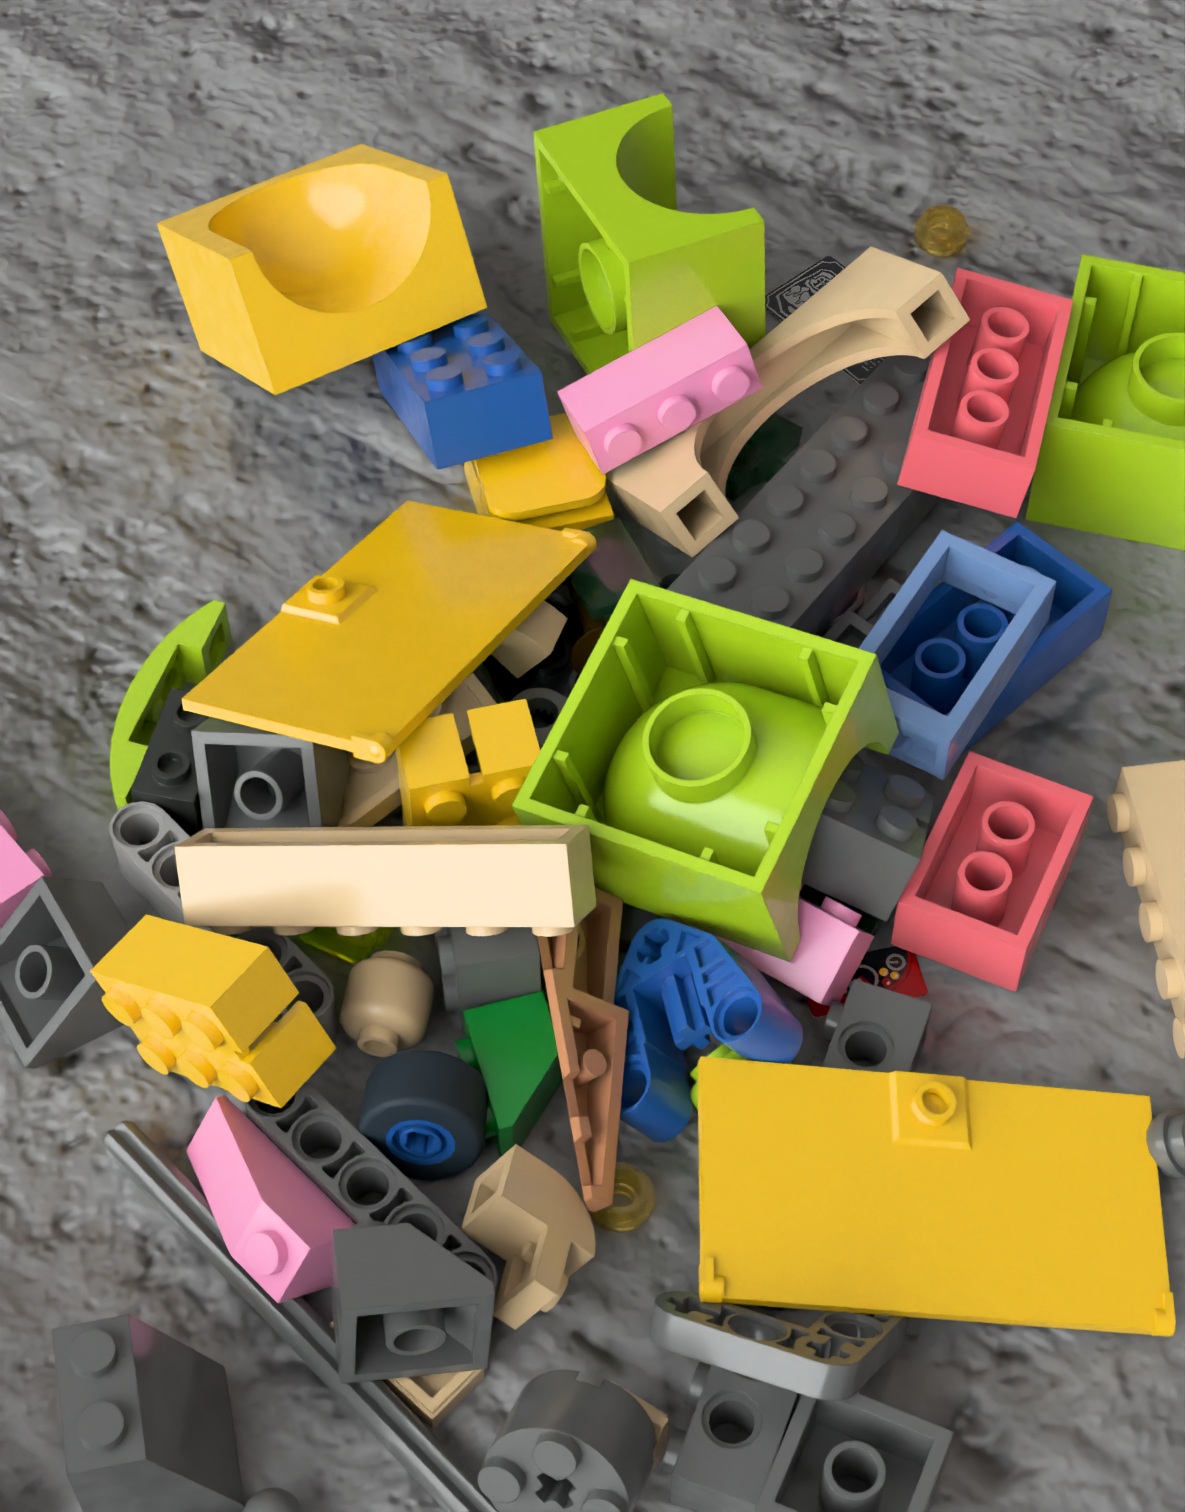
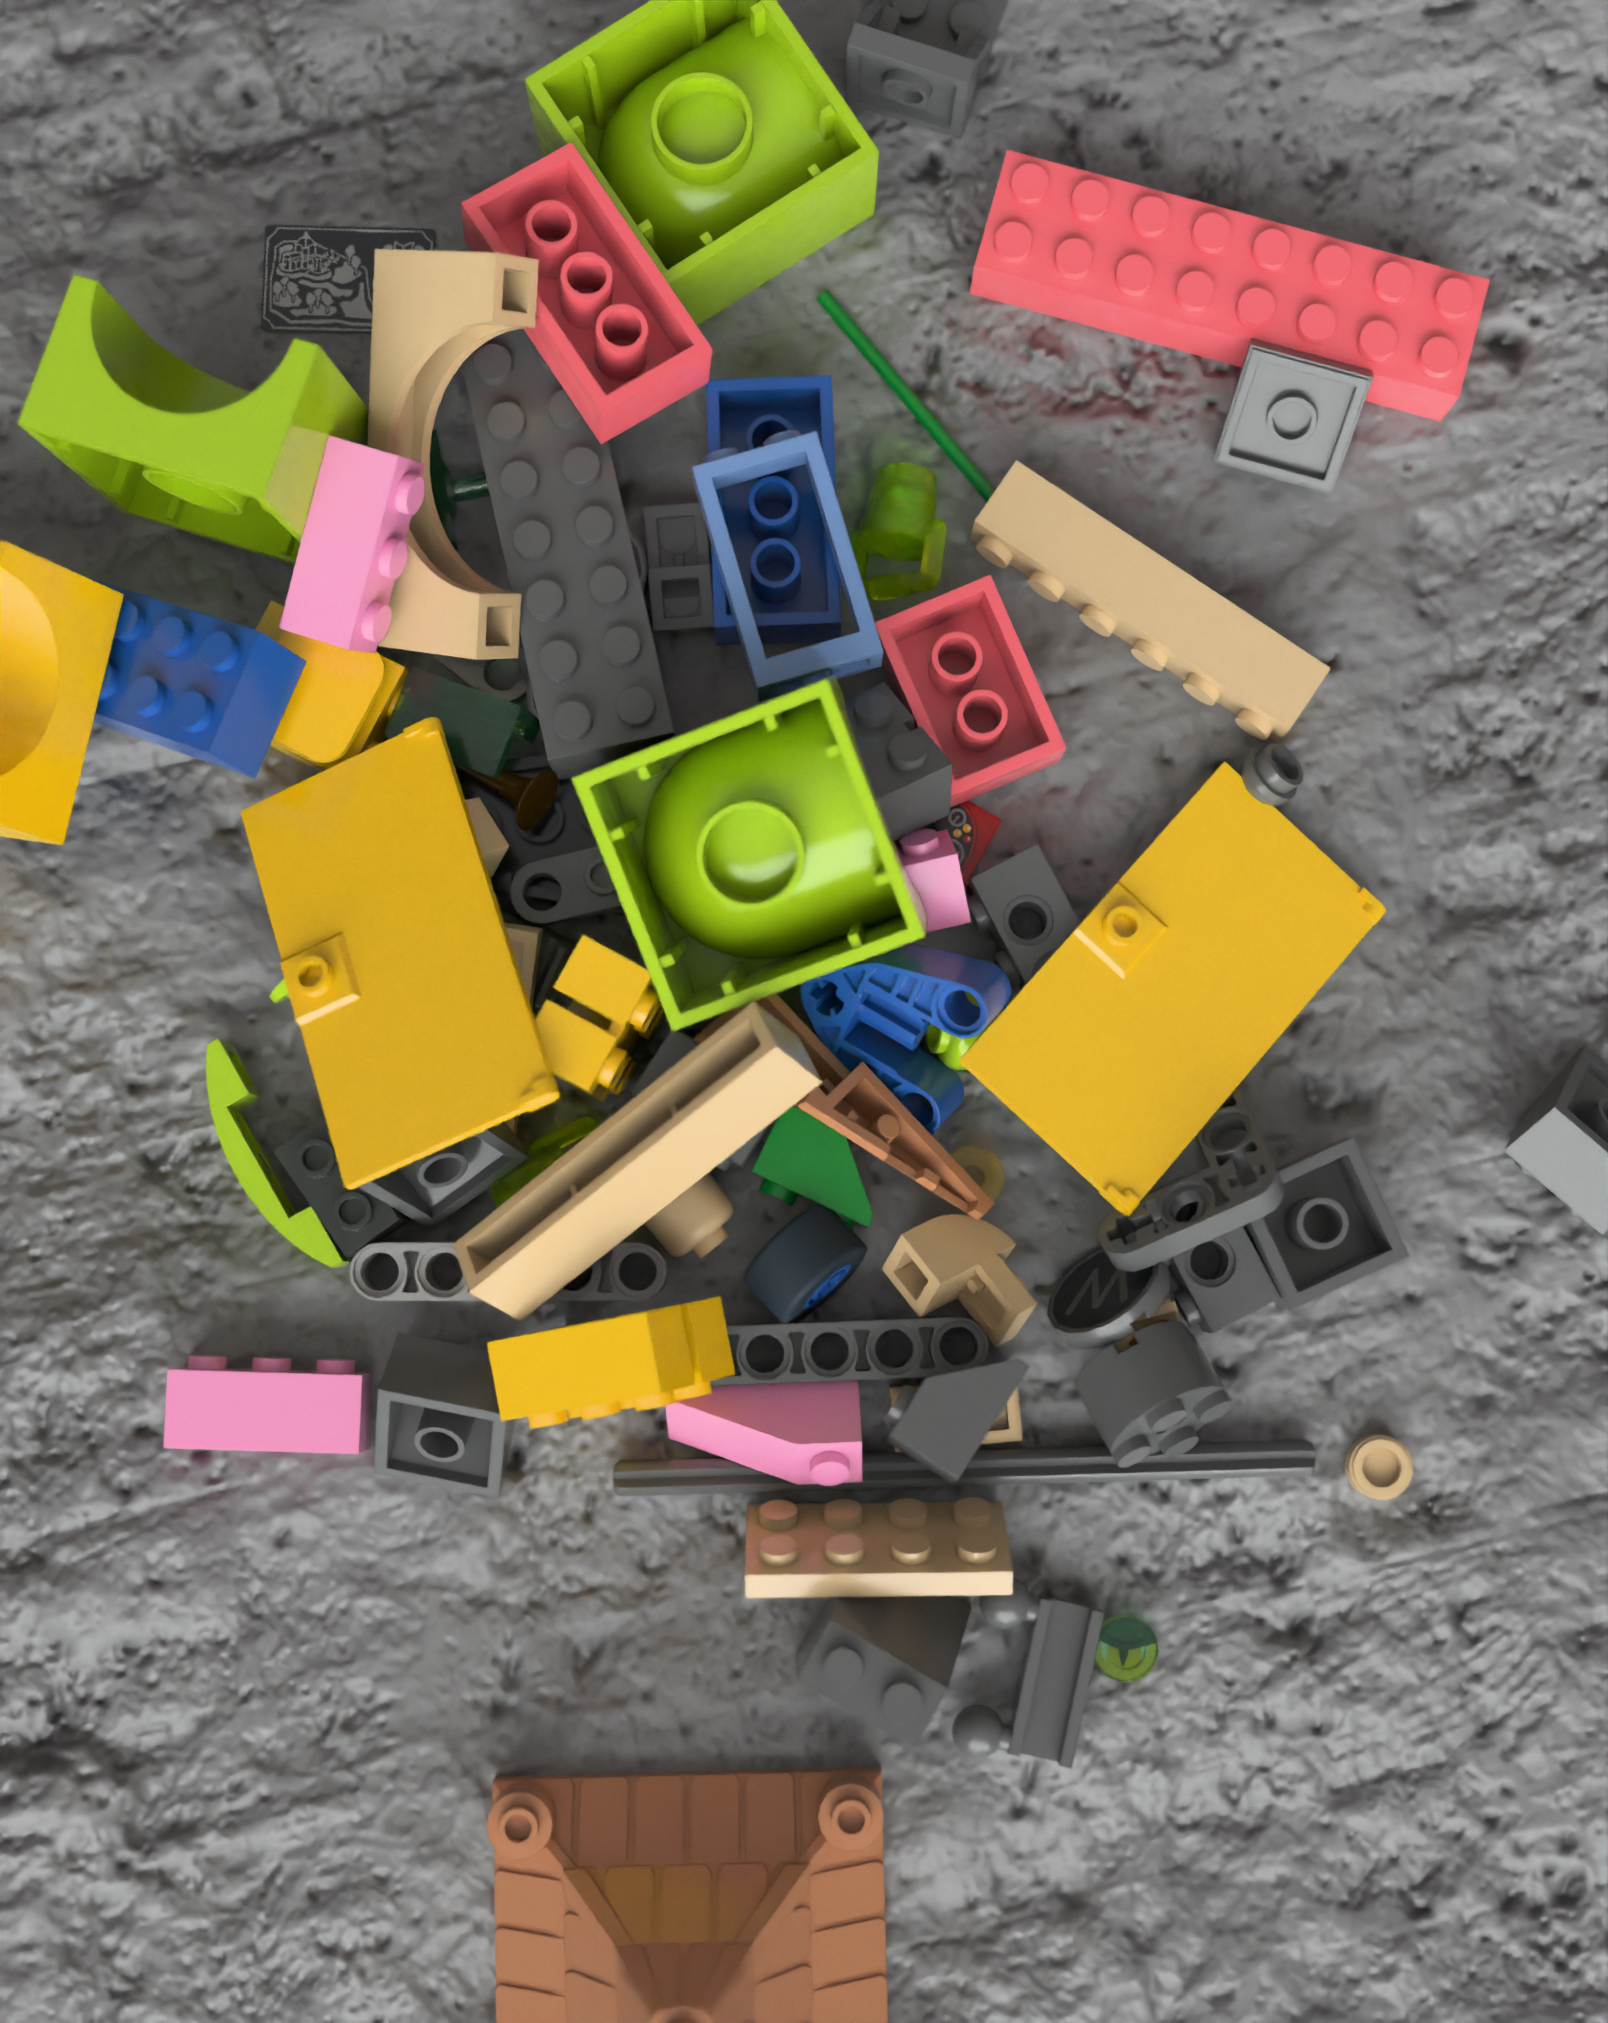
camera: 50 degrees left, 30 degrees up
clear yellow plate [914,205,969,256] -> none
none -> tan plate [745,1497,1013,1598]
none -> green axle [816,290,996,503]
none -> clear neon green piece [850,462,946,601]
none -> tile [1047,1240,1170,1349]

